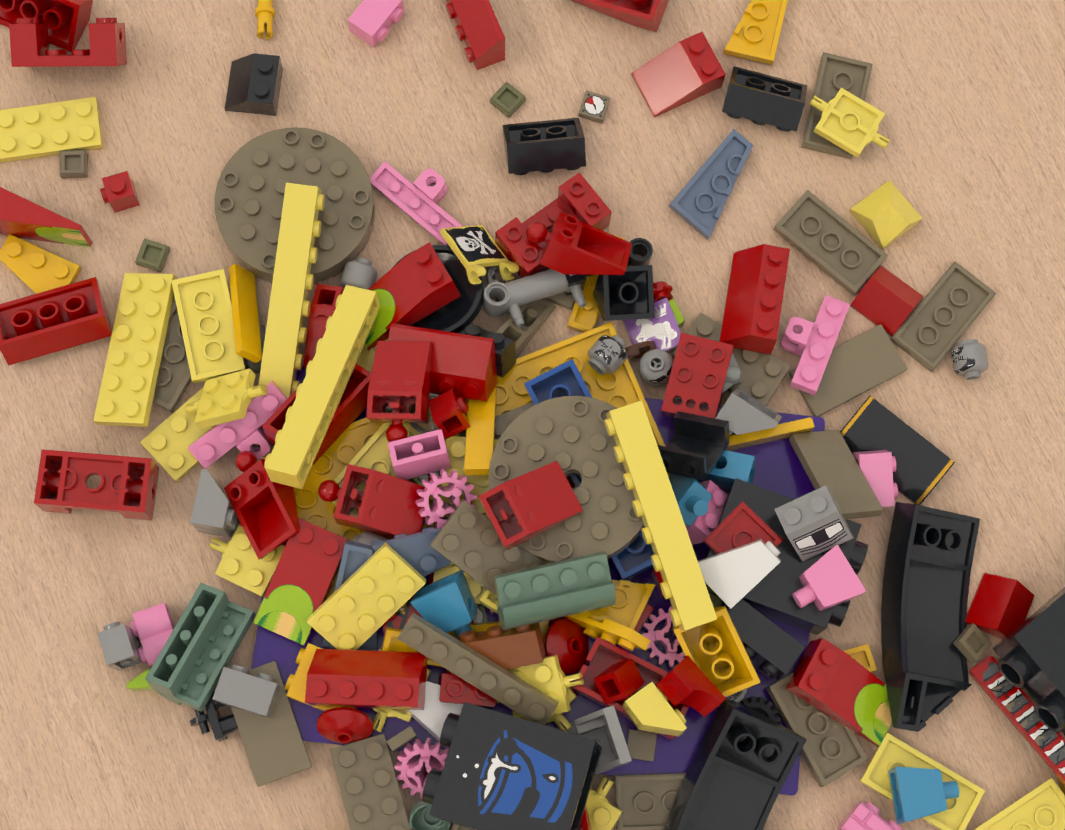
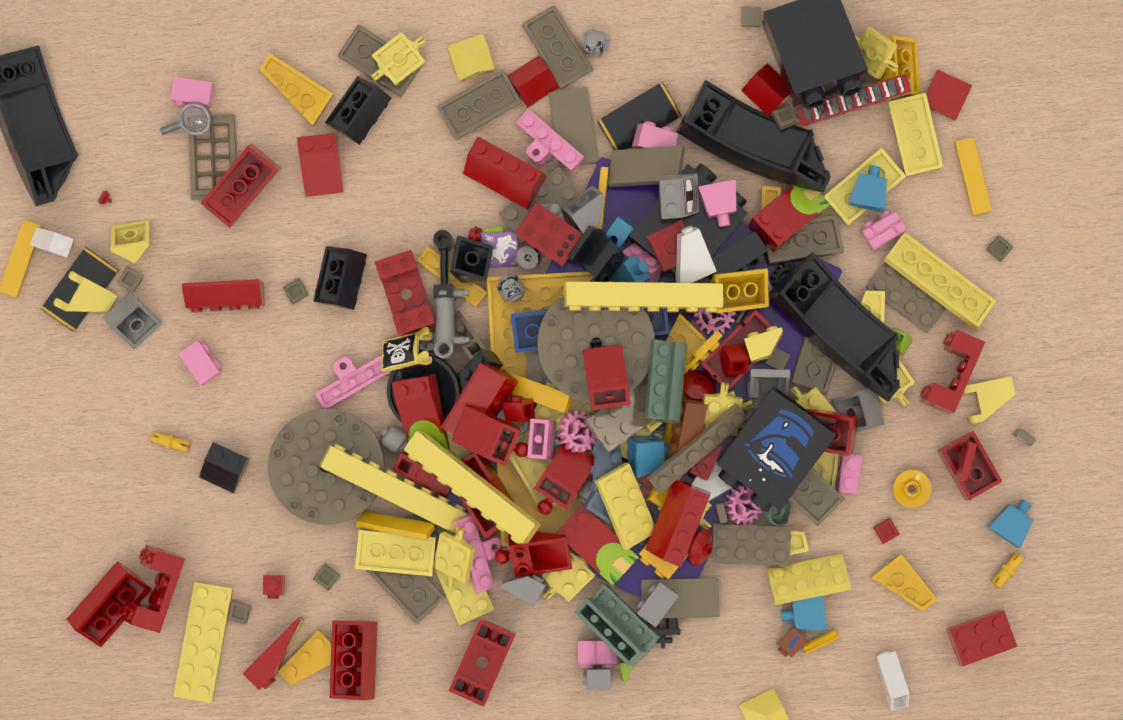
camera: 65 degrees left, 10 degrees up
light yellow plate [93,273,177,427] -> none
red slope [526,212,632,275] -> none
tile [578,90,610,124] -> none
reddish brown tile [625,341,657,361] -> none
red arch [656,656,726,717] -> none
sand blue wing [668,129,753,240] -> none

